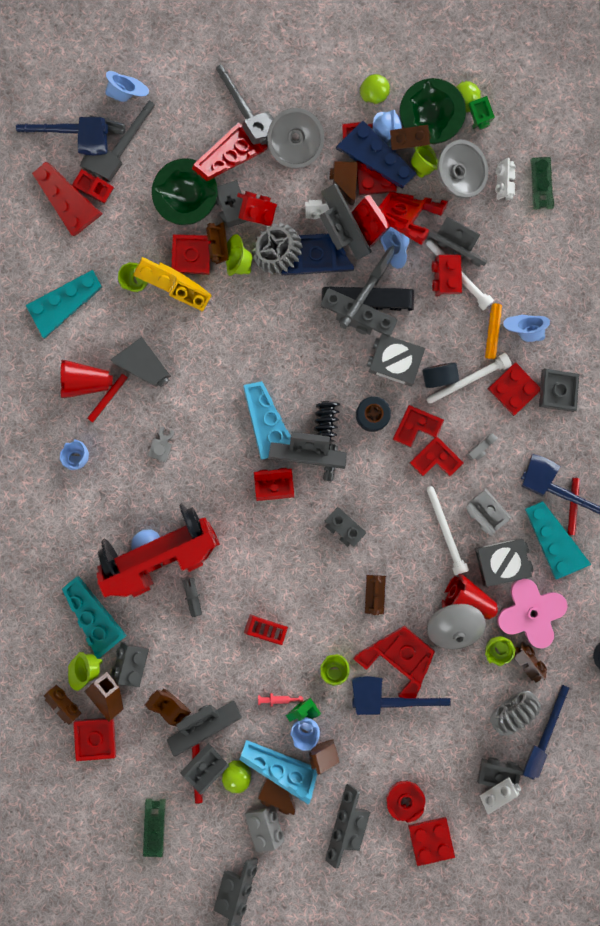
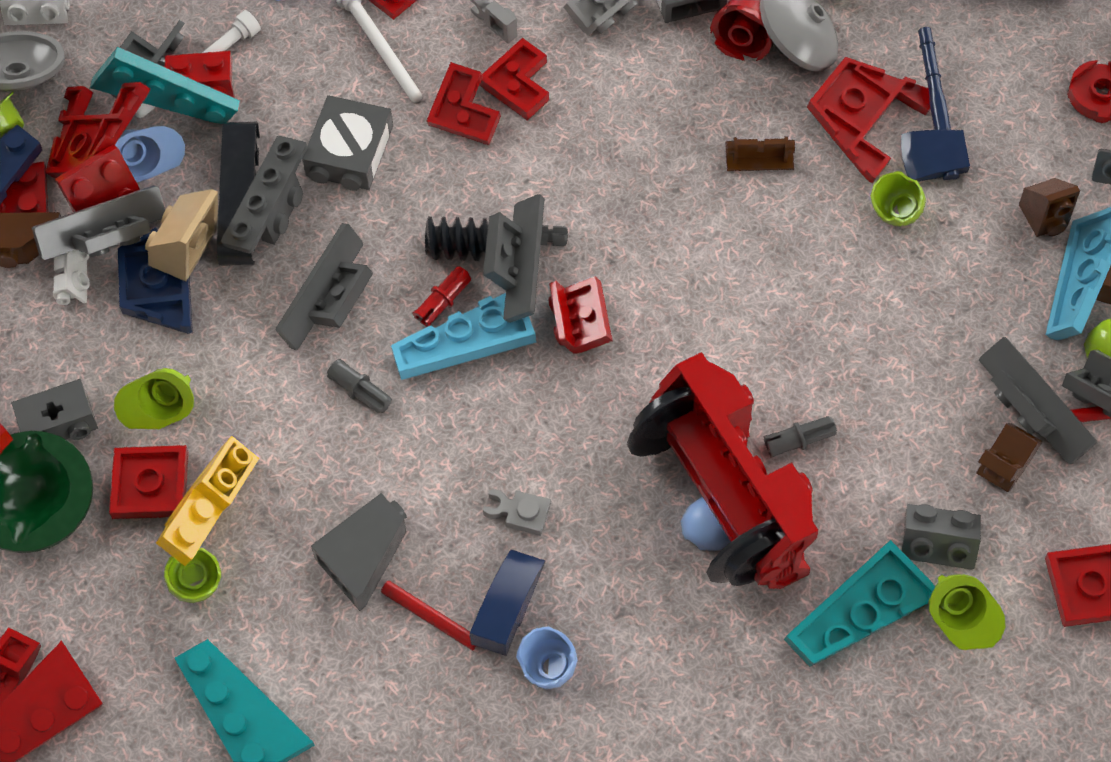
camera: 85 degrees left, 25 degrees down
reddish brown hinge [44,684,82,725] -> none
red cone [60,360,113,398] -> none
reddish brown slope [84,672,124,722] -> none
reddish brown hinge [206,222,229,264] -> none
red bracket [237,191,277,226] -> none
red slope [244,614,288,645] -> none
light grey gear [251,223,303,275] -> none
coral piece [258,693,303,707] -> none
green bracket [285,698,321,722] -> none
light blue hair [290,717,320,751] -> none
dark grey bracket [324,507,366,547] -> none
dark grey piece [340,246,394,329] -> none
black wheel [356,396,391,432] -> none
black wheel [422,362,459,388] -> none
white piece [427,486,469,575] -> none
light orange axle [485,303,502,359] -> none
none -> teal wing [90,47,240,124]
none -> tan slope [145,189,218,281]
none -> dark grey bracket [276,223,373,350]
none -> dark grey axle [327,359,392,413]
none -> red axle [412,266,472,327]
none -> dark blue slope [470,549,545,656]

